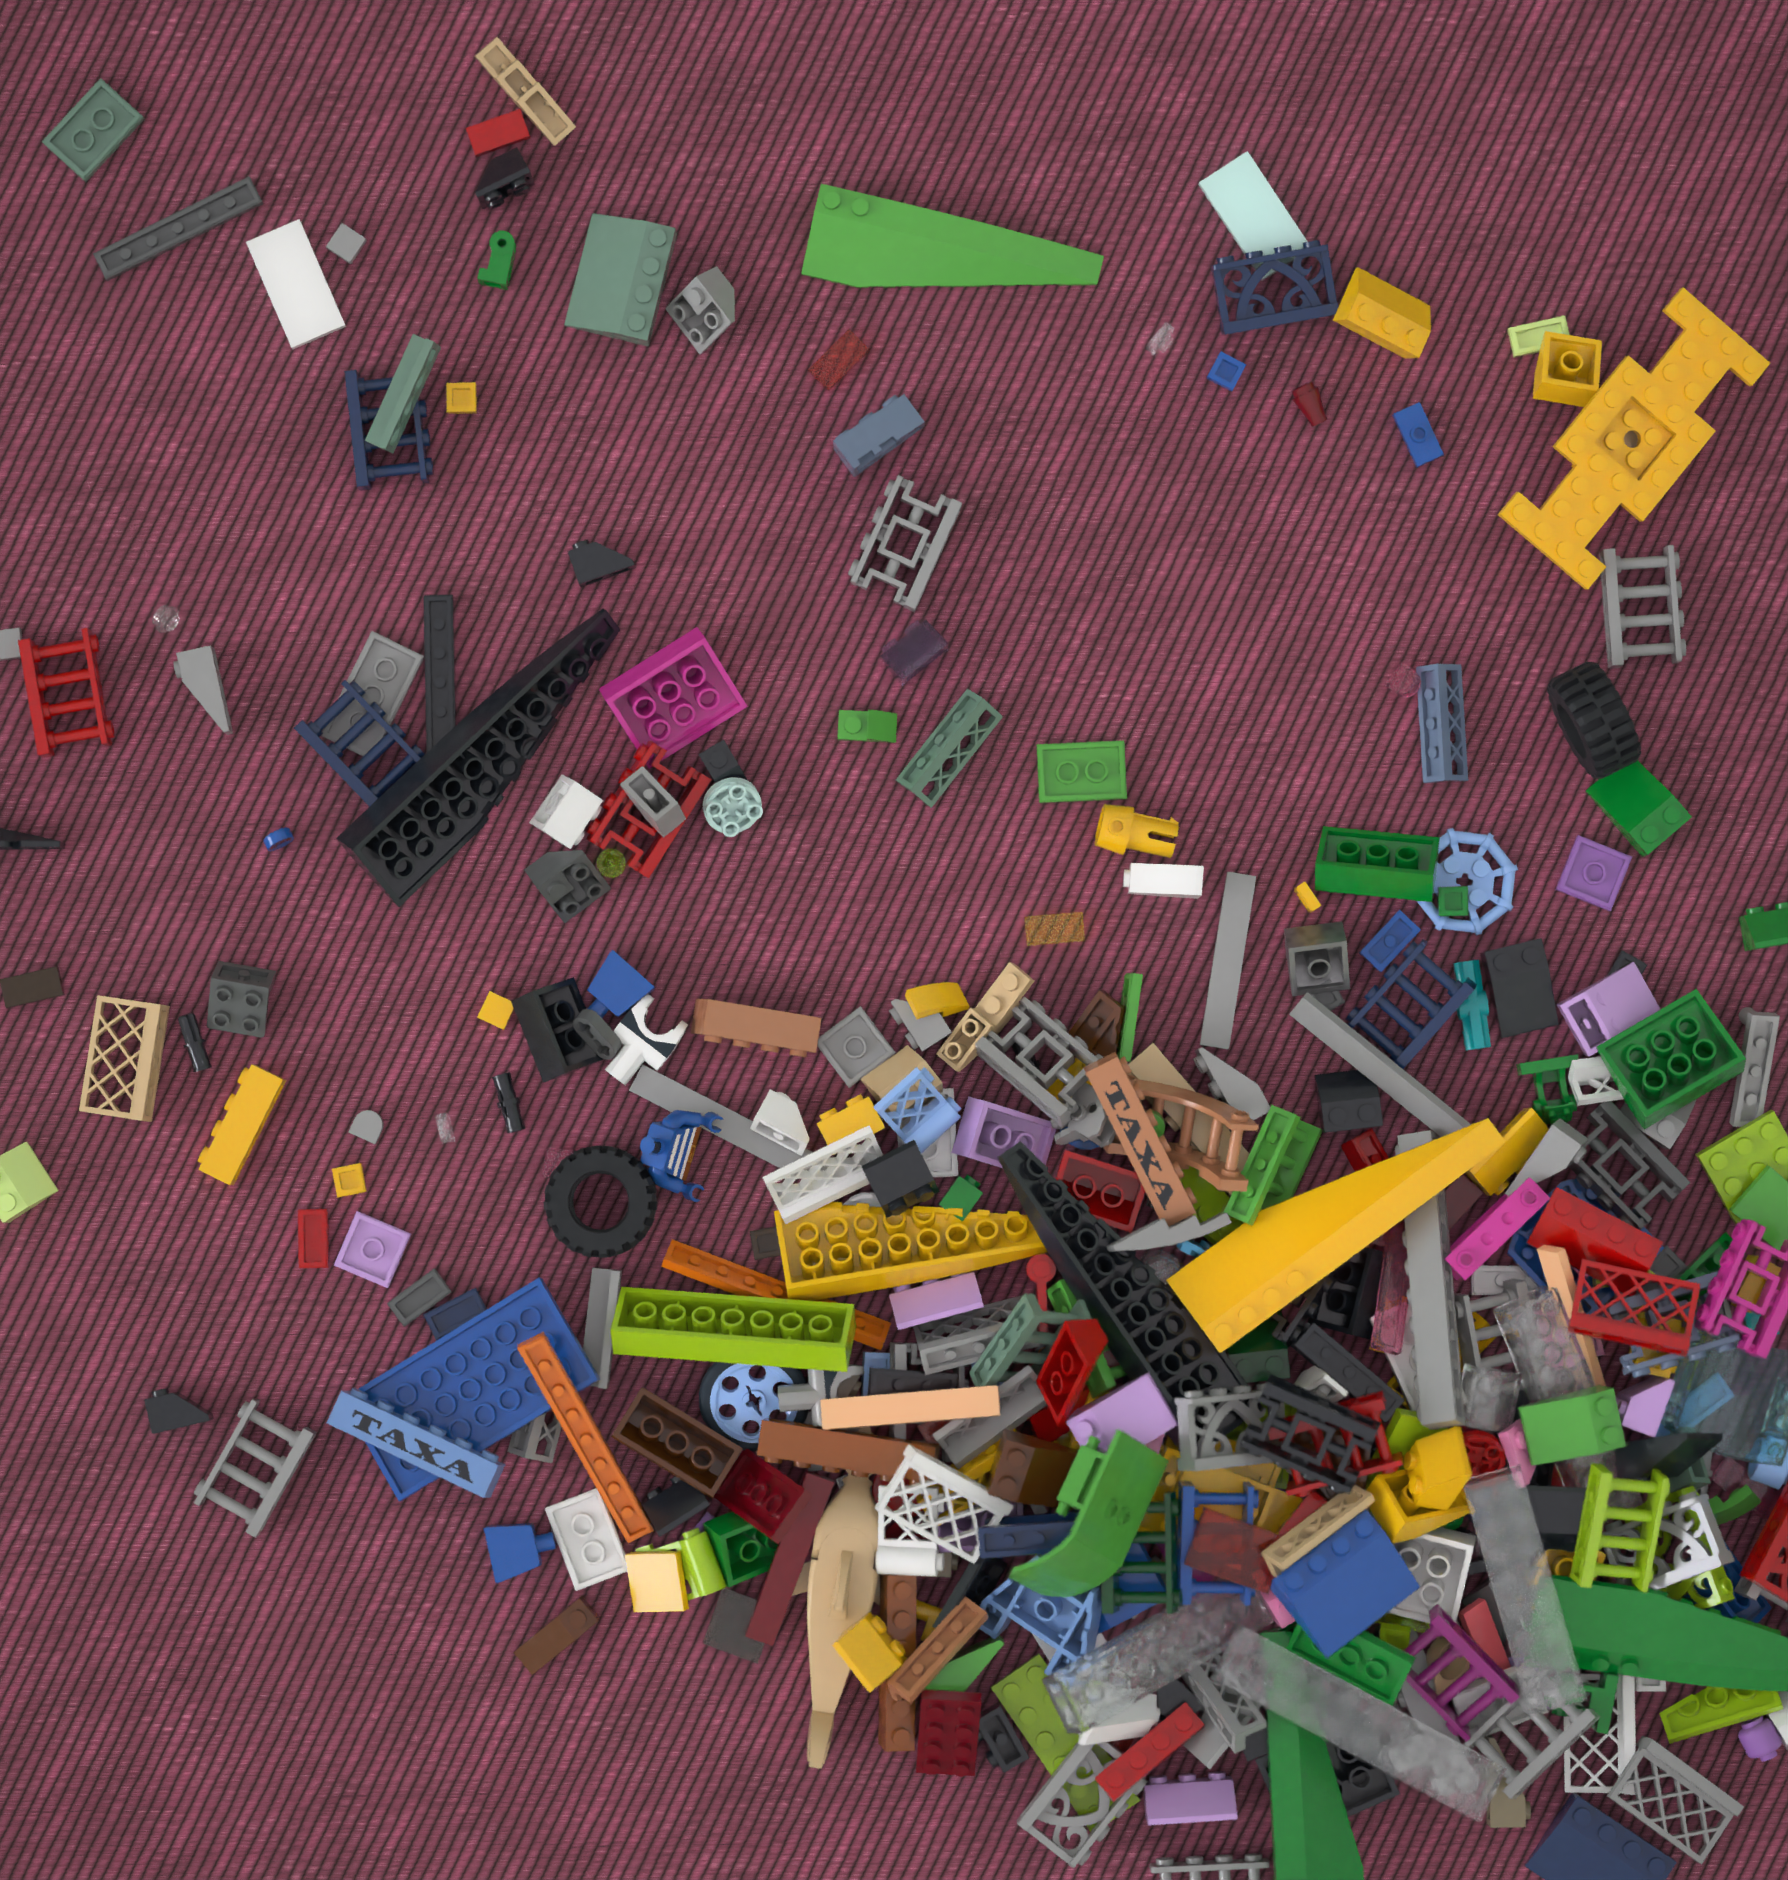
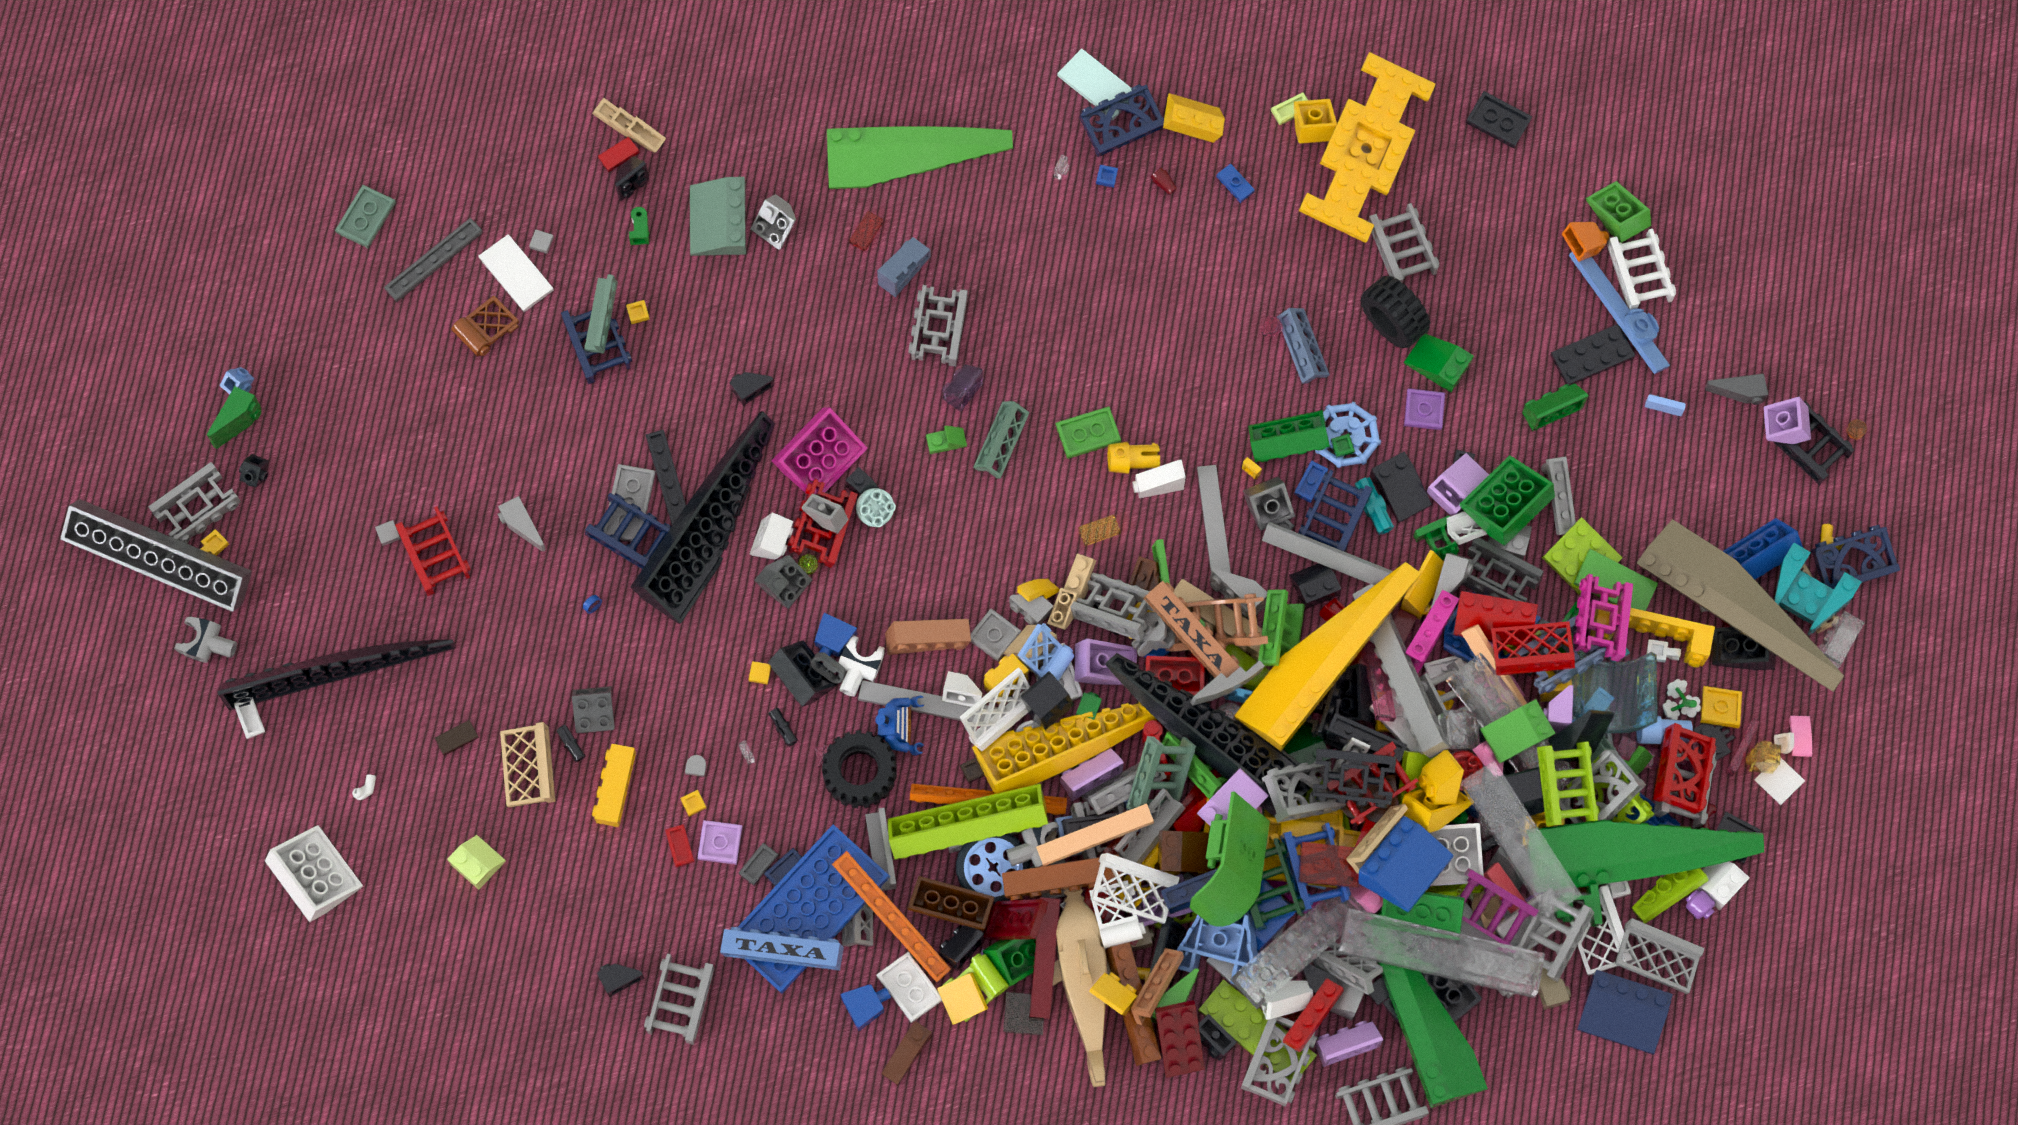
camera: 15 degrees left, 15 degrees down
clear plate [152,605,179,633] -> none
red slope [1036,1319,1108,1426] -> none
none -> dark orange piece [451,296,519,356]

